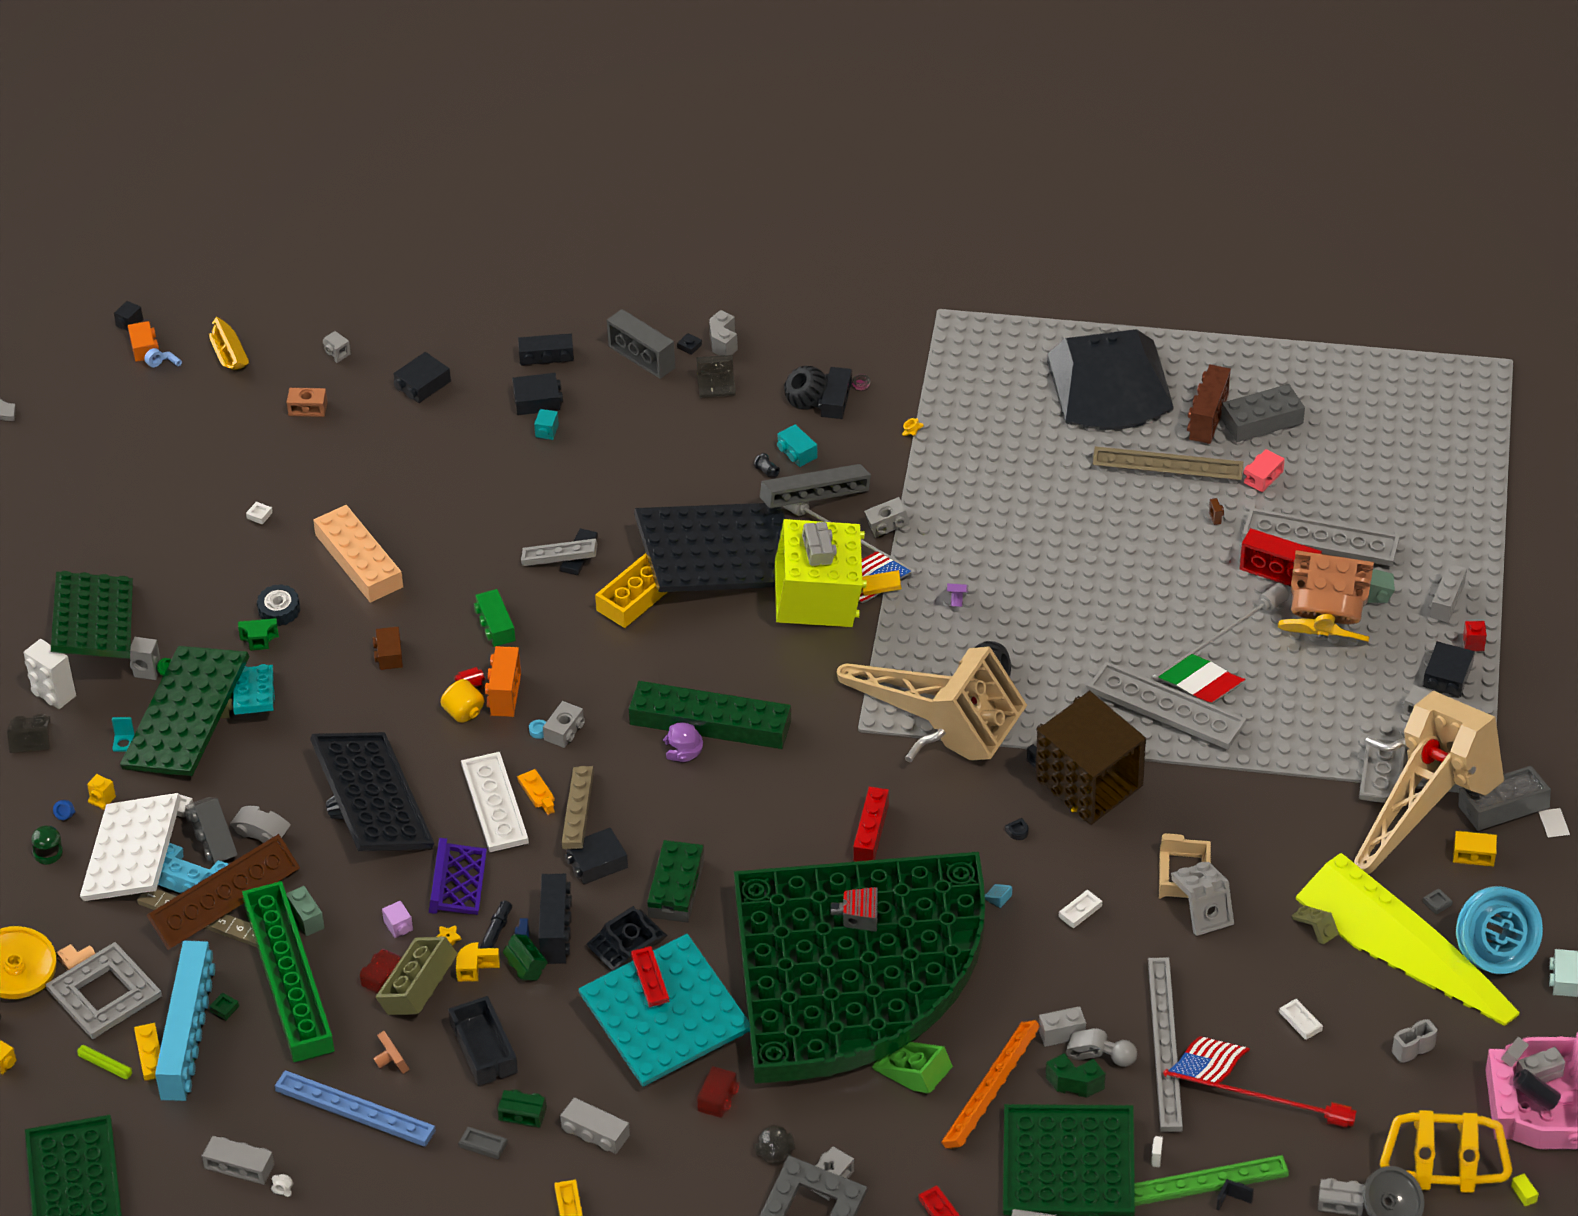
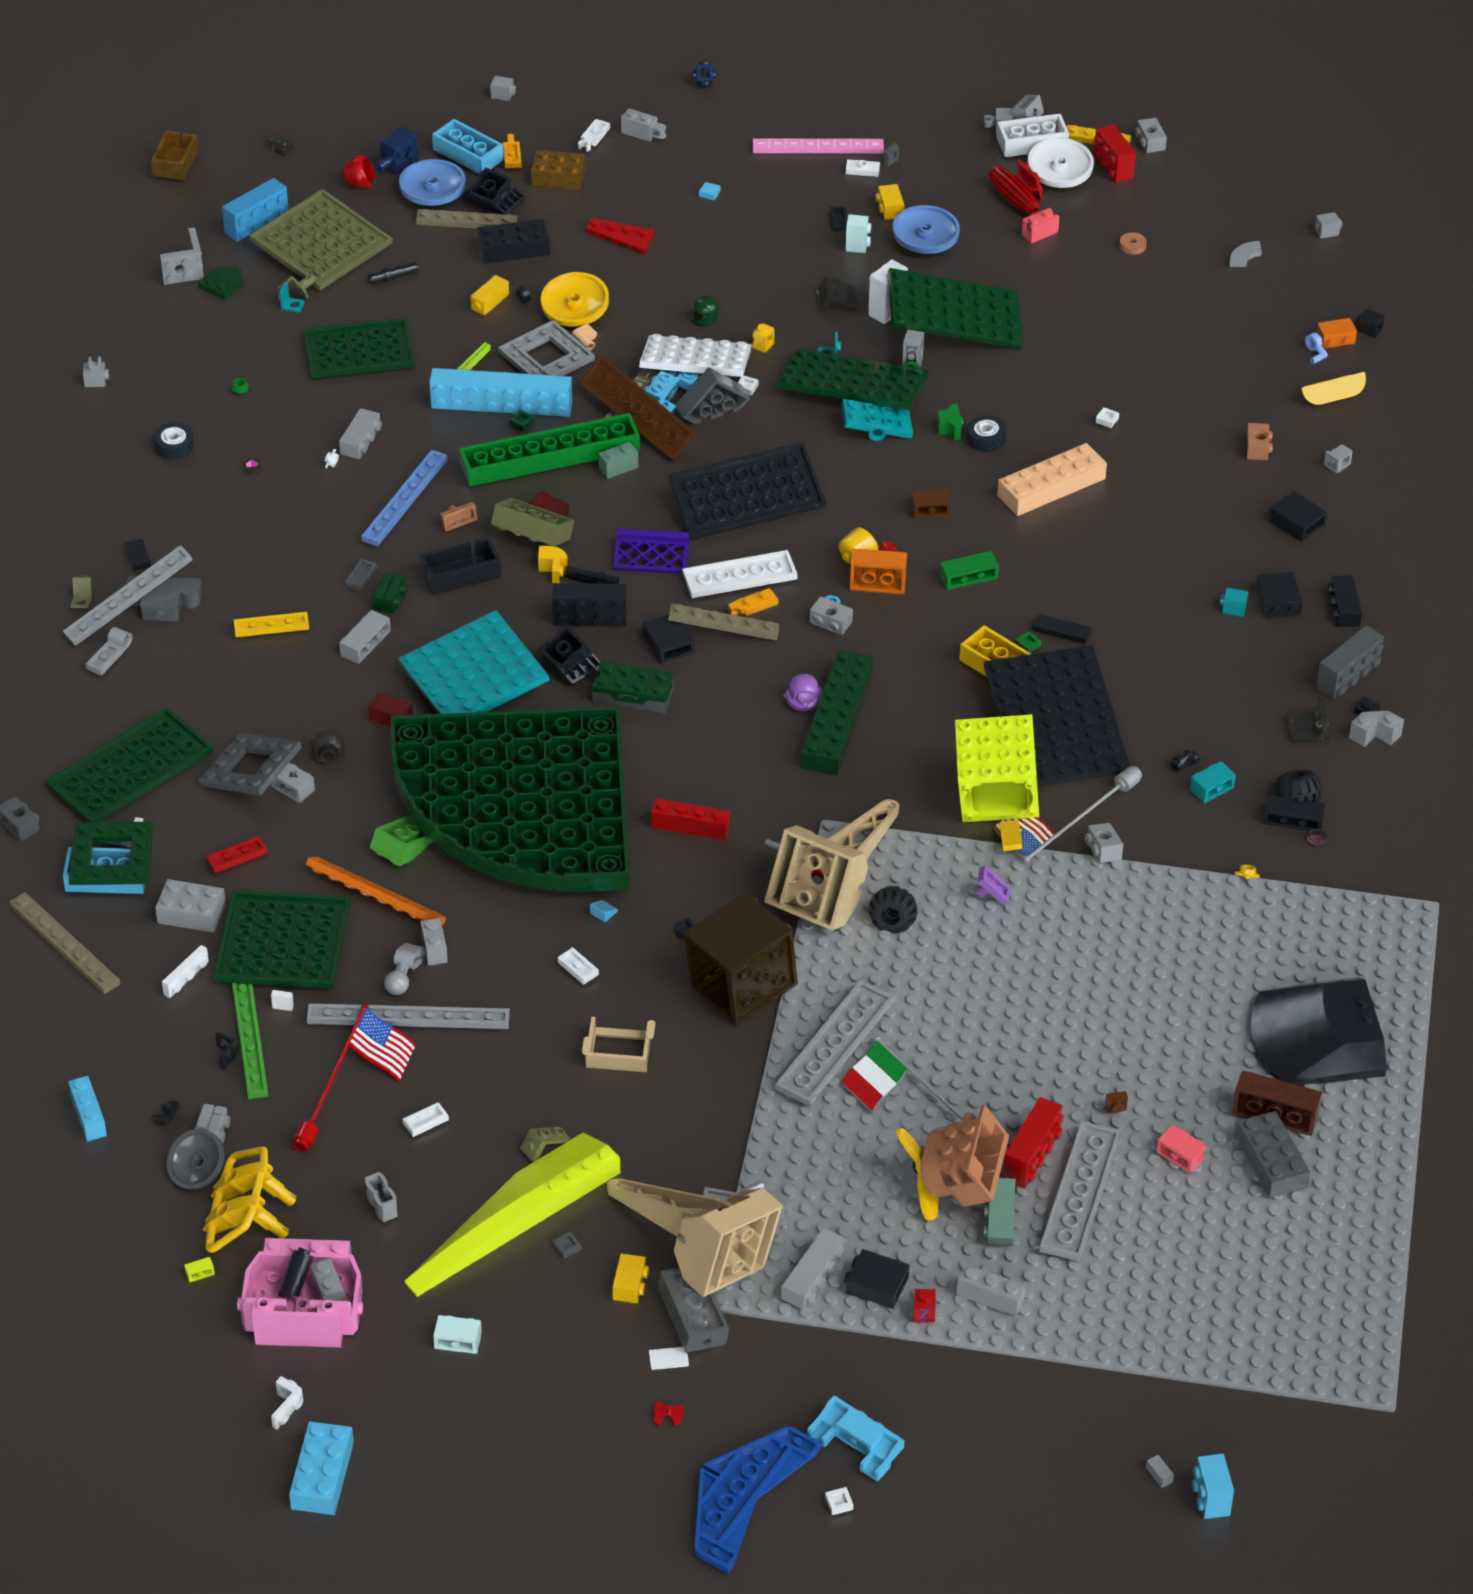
camera: 90 degrees right, 0 degrees up
blue tile [53,800,76,820] -> none
light grey brick [230,806,291,843] -> none
lavender brick [382,901,413,938] -> none
yellow plate [436,926,461,945] -> none
dark green brick [503,934,548,981] -> none
light grey plate [521,539,598,566] -> none
red plate [631,946,669,1007] -> none
dark grey brick [760,464,871,508] -> none
light grey brick [802,522,837,566] -> none
flat silver torso [831,887,878,931] -> none
dark green brick [1046,1053,1106,1098] -> none
dark tan plate [1093,446,1244,480] -> none
light grey bracket [1171,862,1234,936] -> none
medium azure wheel [1456,886,1543,974] -> none
light grey piece [1501,1037,1529,1067] -> none
none -> green plate [1015,631,1041,653]

